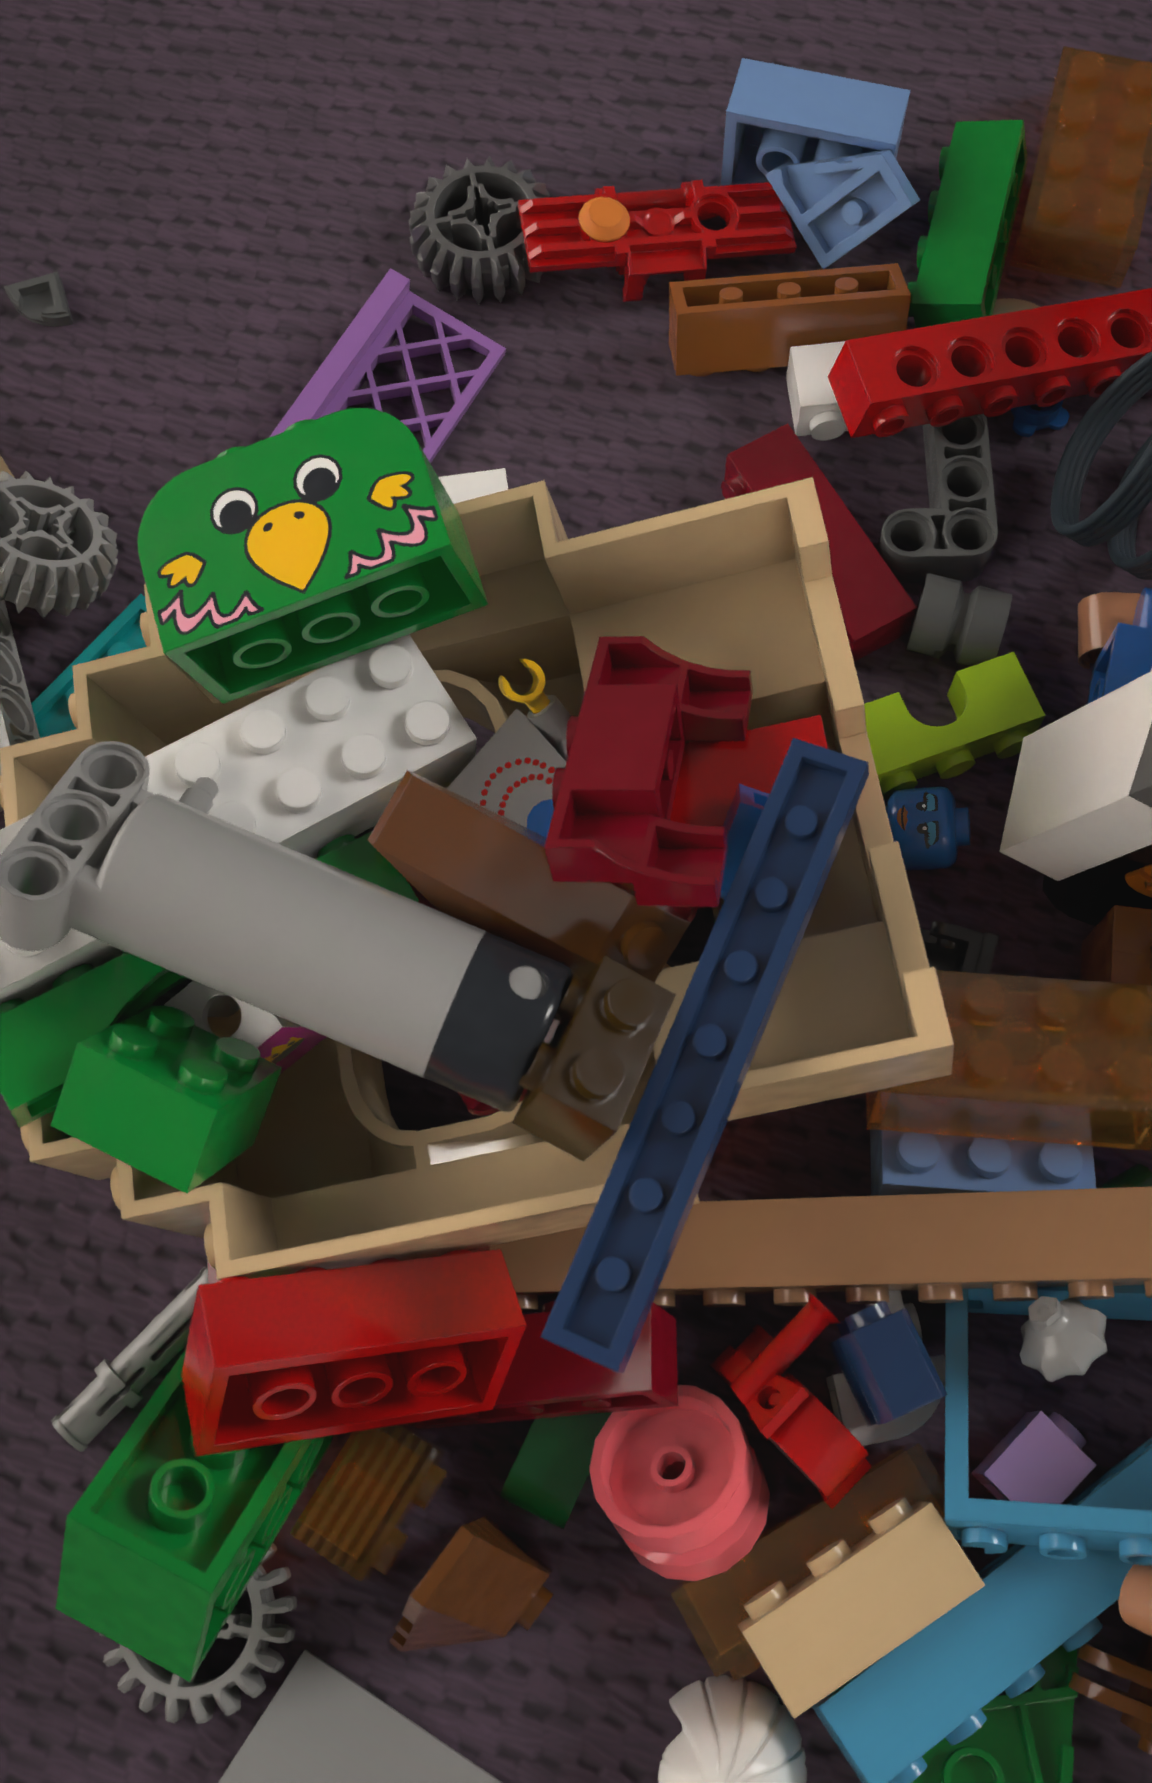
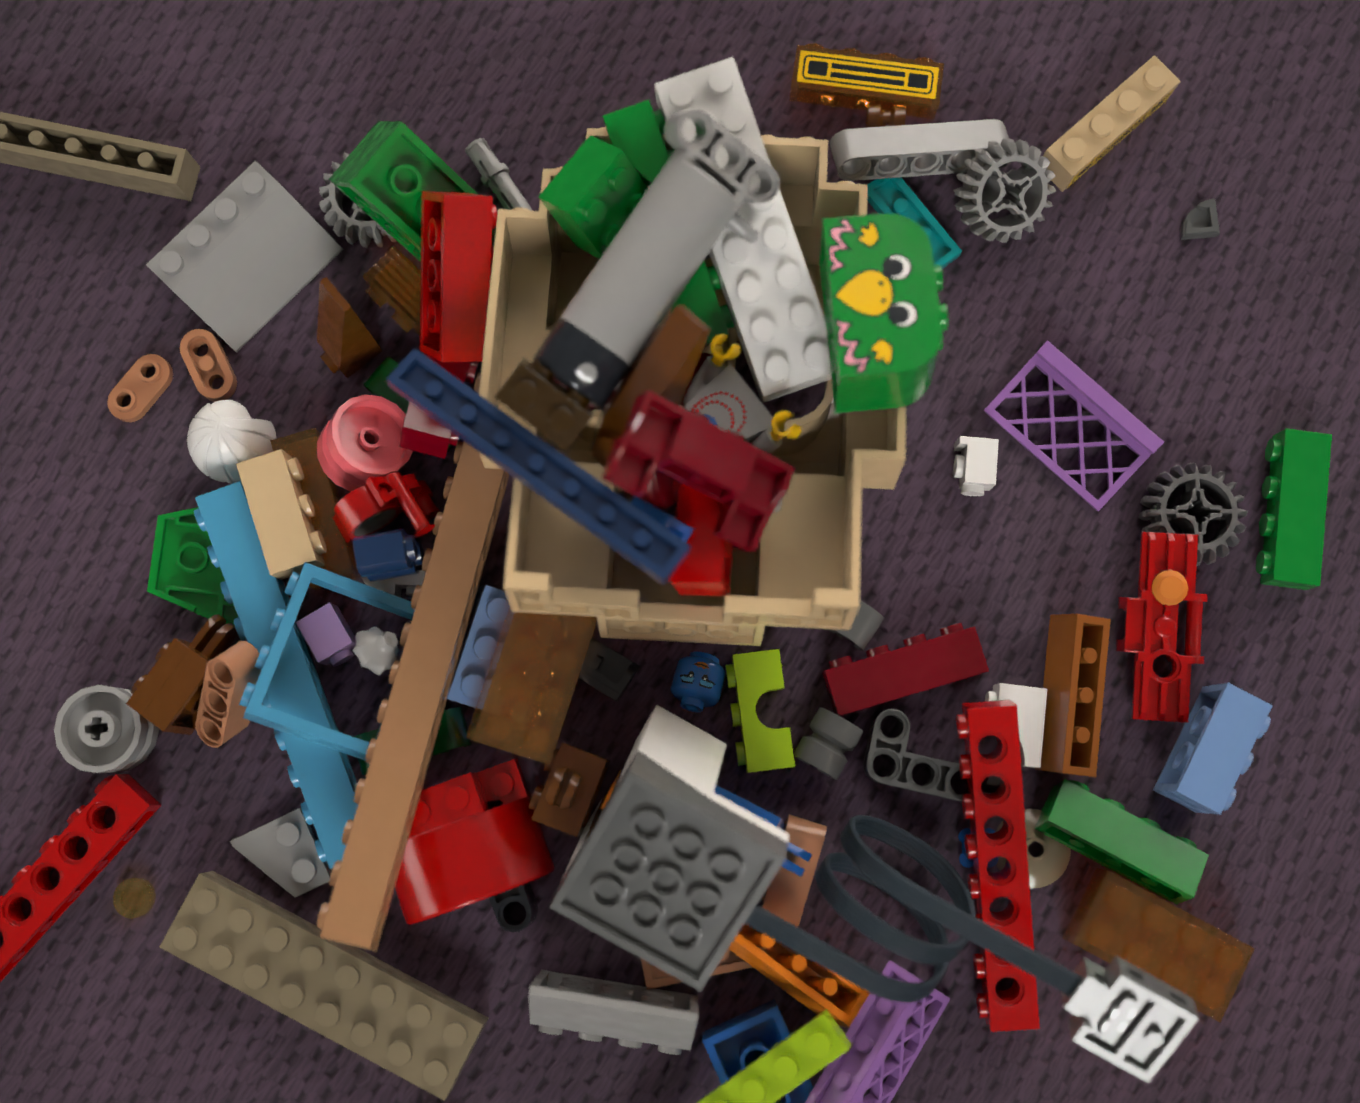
camera: 100 degrees right, 10 degrees up
medium blue wing [765,149,920,269] -> none
none -> green brick [1256,428,1332,590]

